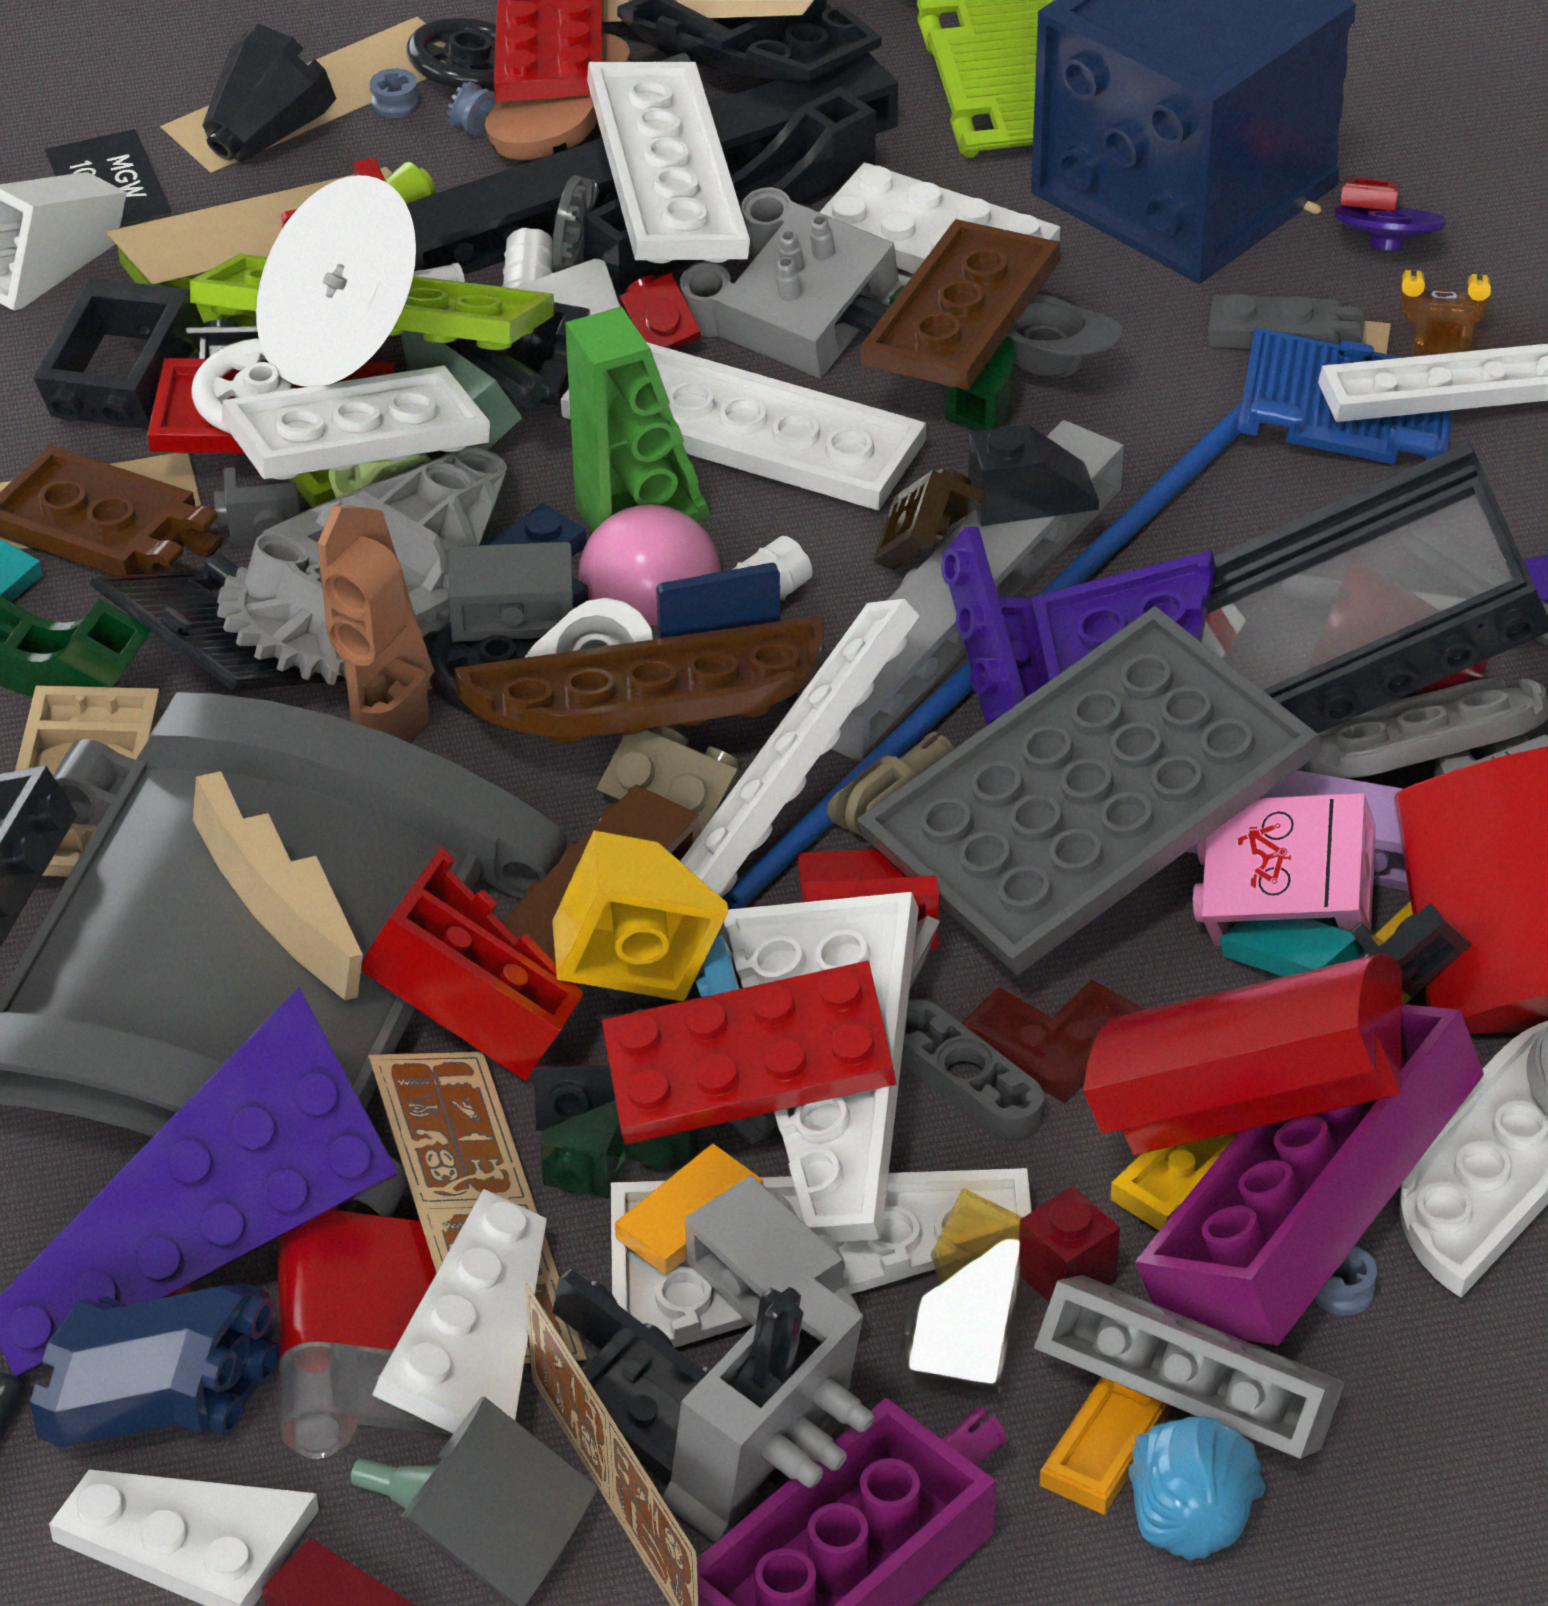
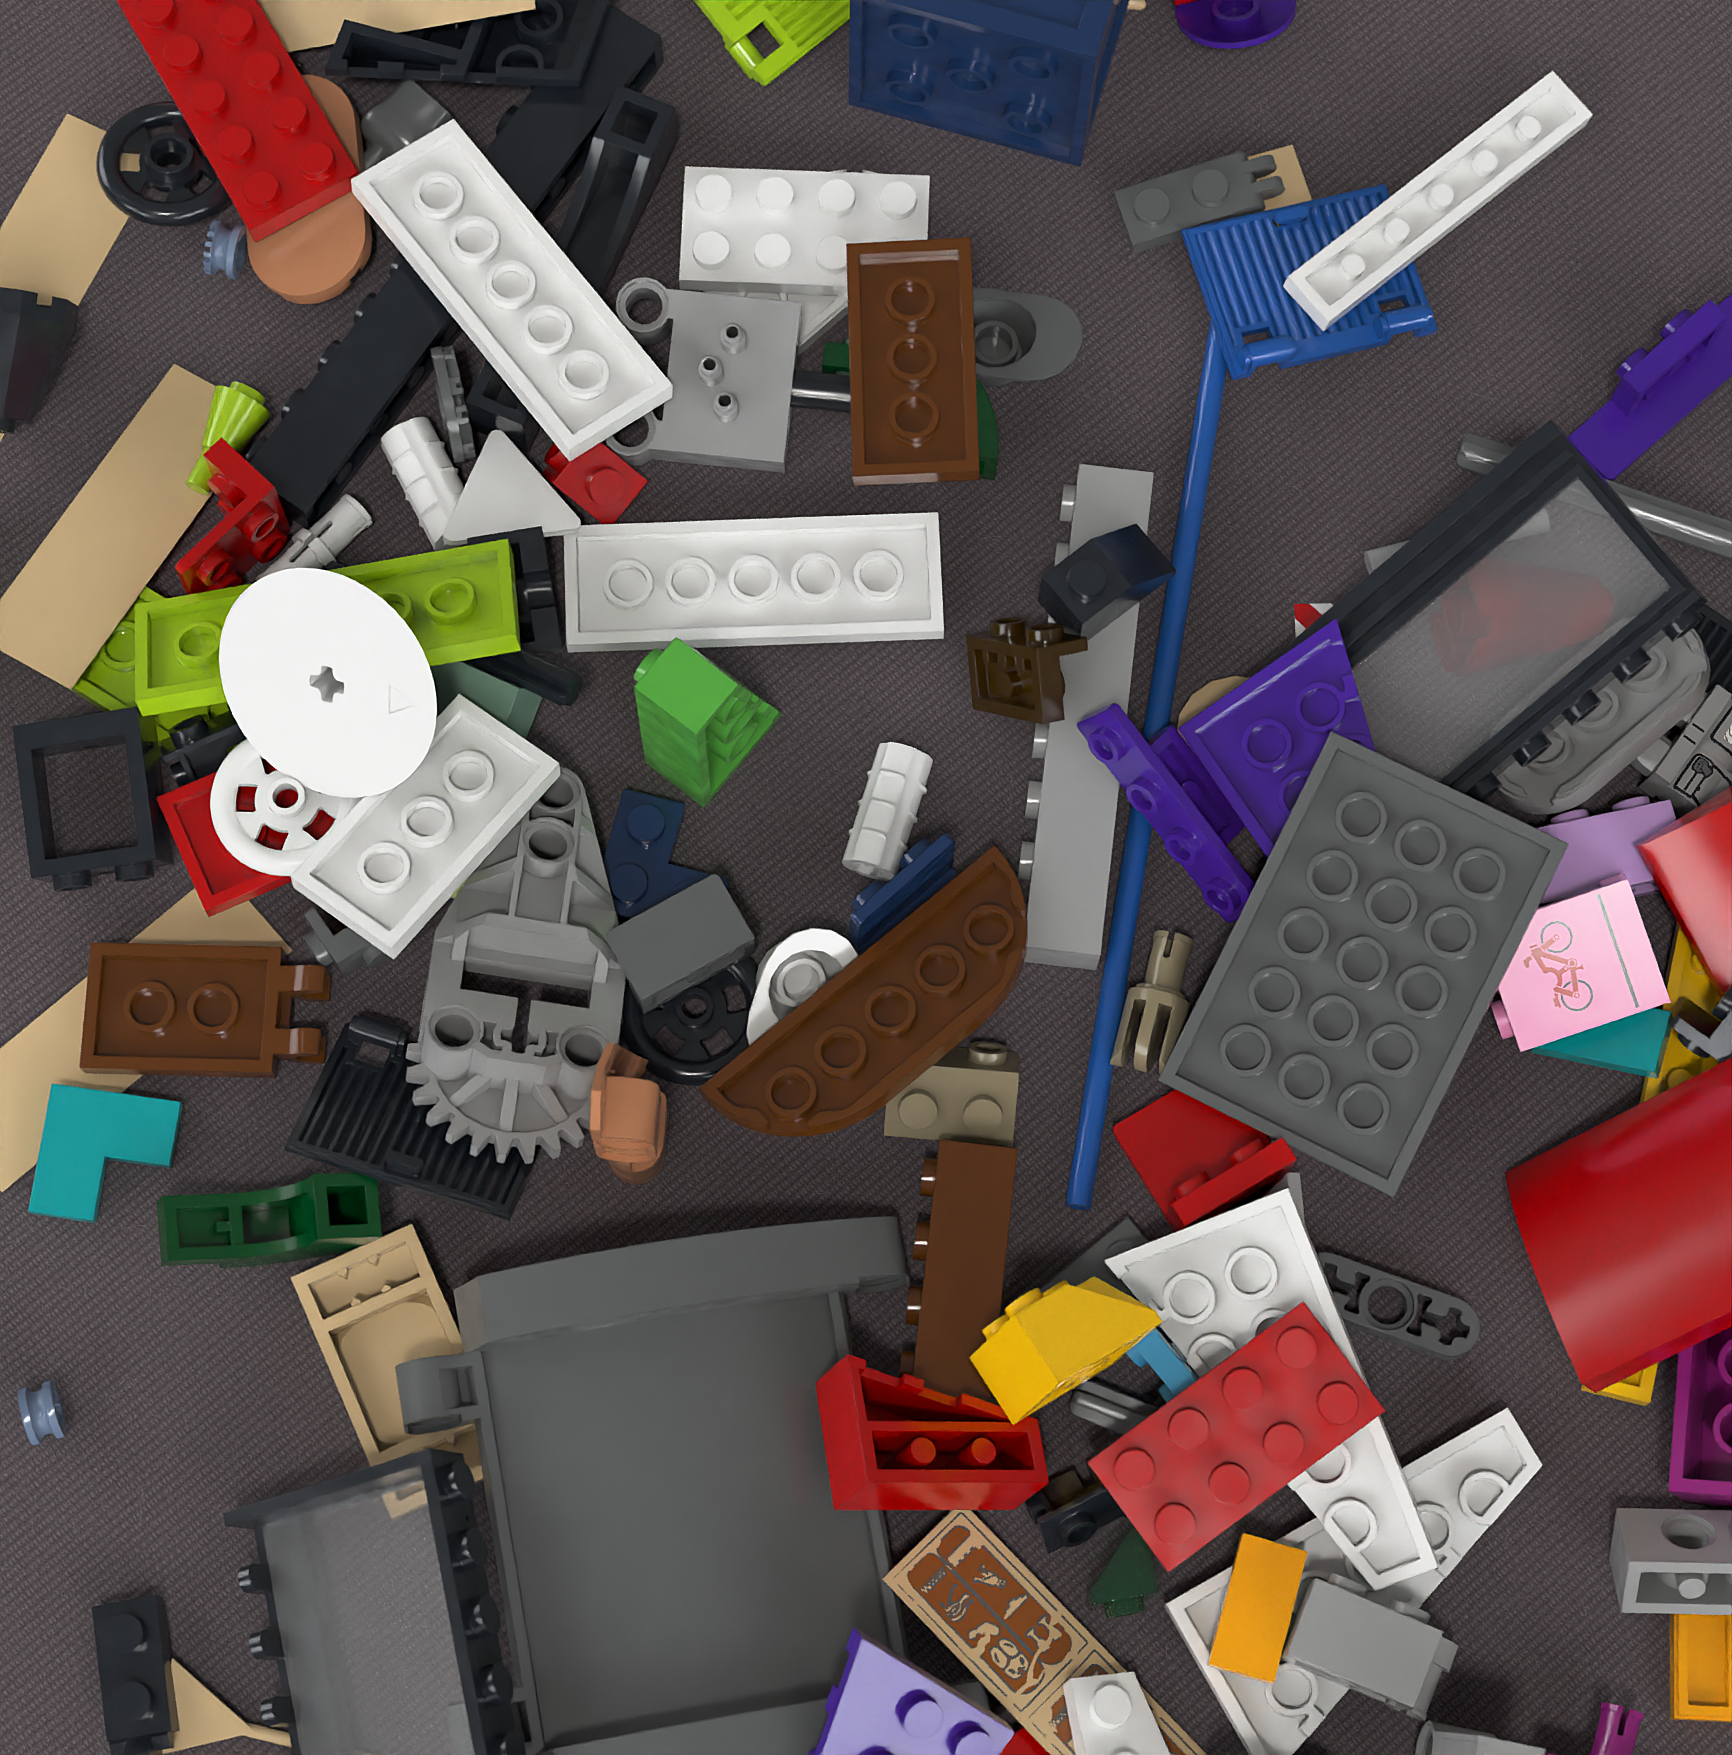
camera: 30 degrees left, 30 degrees up
tan slope [193,771,363,1000] -> none
sand blue bush [370,68,419,118] -> none
bright pink piece [578,504,722,625] -> none
white plate [680,599,920,898] -> none
clear smoke slope [900,1239,1025,1394] -> none
clear yellow tile [930,1188,1023,1338] -> none
clear red tile [961,979,1145,1104] -> none
dark red brick [1017,1185,1120,1303] -> none
clear orange piece [1401,270,1491,357] -> none

